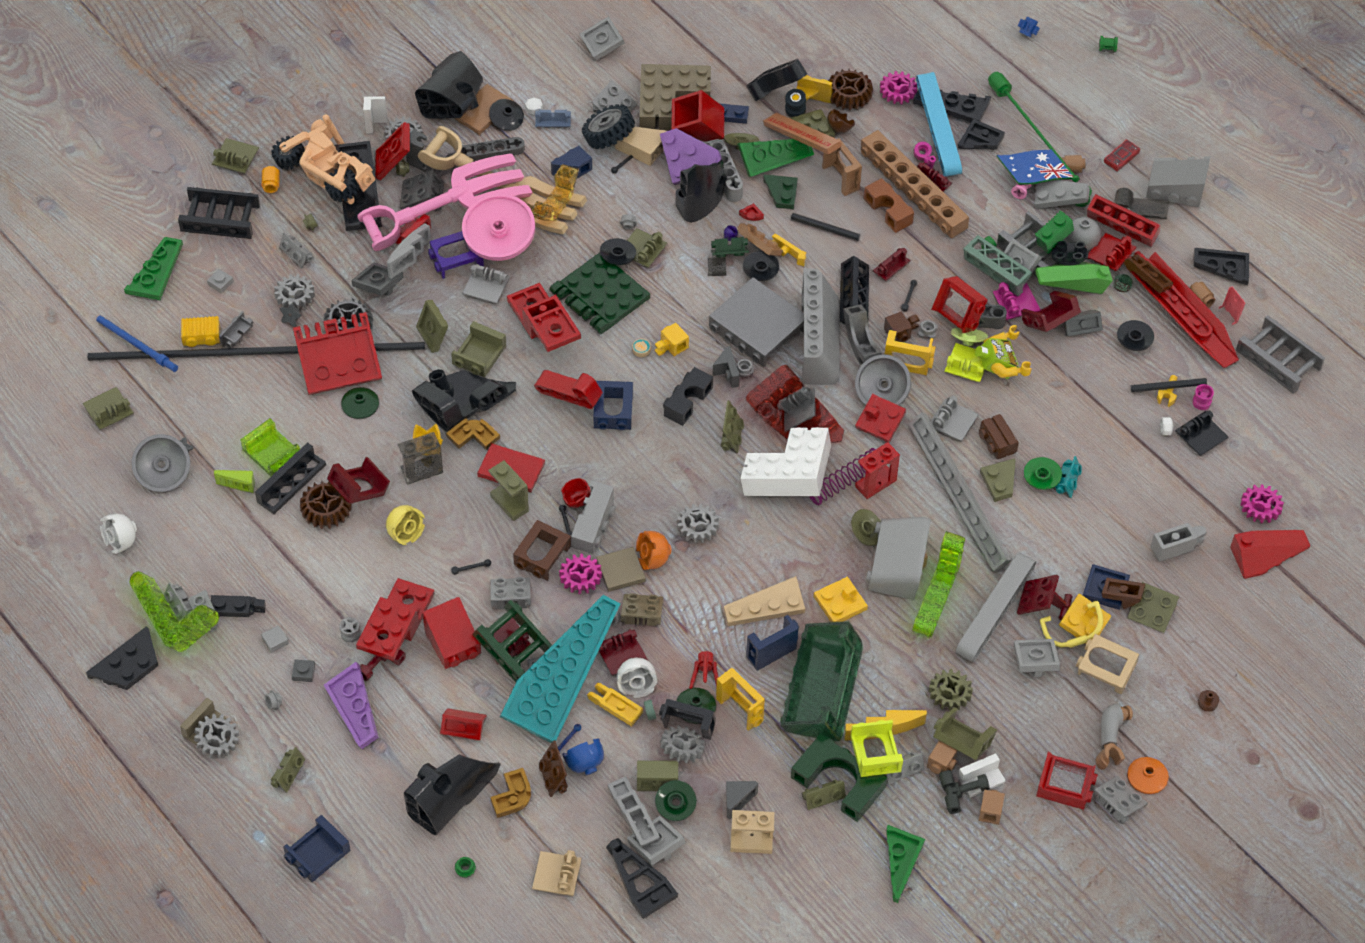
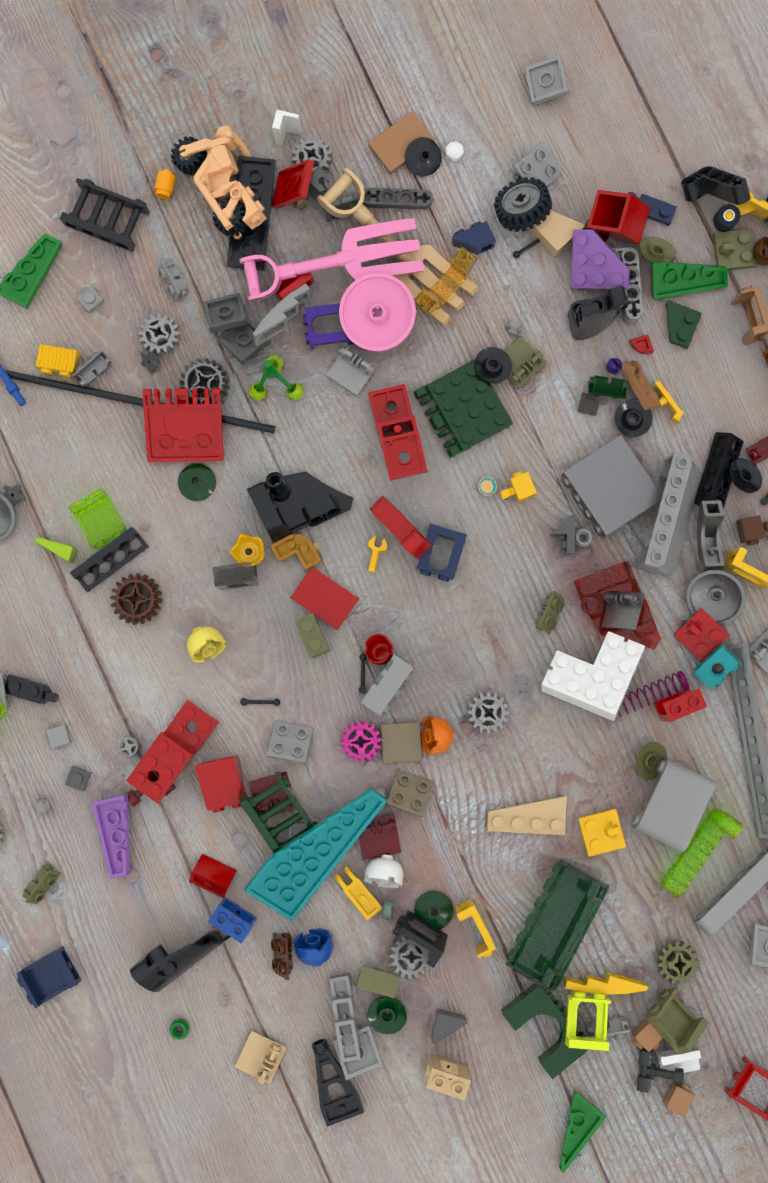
camera: 20 degrees right, 30 degrees up
olive hinge [212,138,259,174] -> none
olive plate [303,213,318,230] -> none
dark red panel [327,457,390,504] -> none
dark grey bracket [400,170,444,212] -> none
black panel [415,51,483,119] -> none
olive hinge [416,300,448,353] -> none
olive panel [451,321,506,377] -> none
pearl gold plate [490,768,531,818] -> none
reddish brown panel [513,520,571,581] -> none
sand blue hinge [535,109,571,127] -> none
clear blue hinge [558,724,582,753] -> none
dark tan piece [639,64,711,131] -> none
black arch [663,367,713,426] -> none
red plant [689,651,719,689] -> none
dark blue panel [746,615,799,671] -> none
nougat tile [763,113,842,155] -> none
black bar [791,213,861,241] -> none
olive hinge [802,779,846,810] -> none
none -> dark grey hinge [203,293,247,333]
none -> blue window [208,897,257,944]
none -> plant [249,355,303,400]
none -> yellow bar [367,536,387,573]
none -> teal brick [694,643,739,689]
none -> black dish [729,458,762,493]

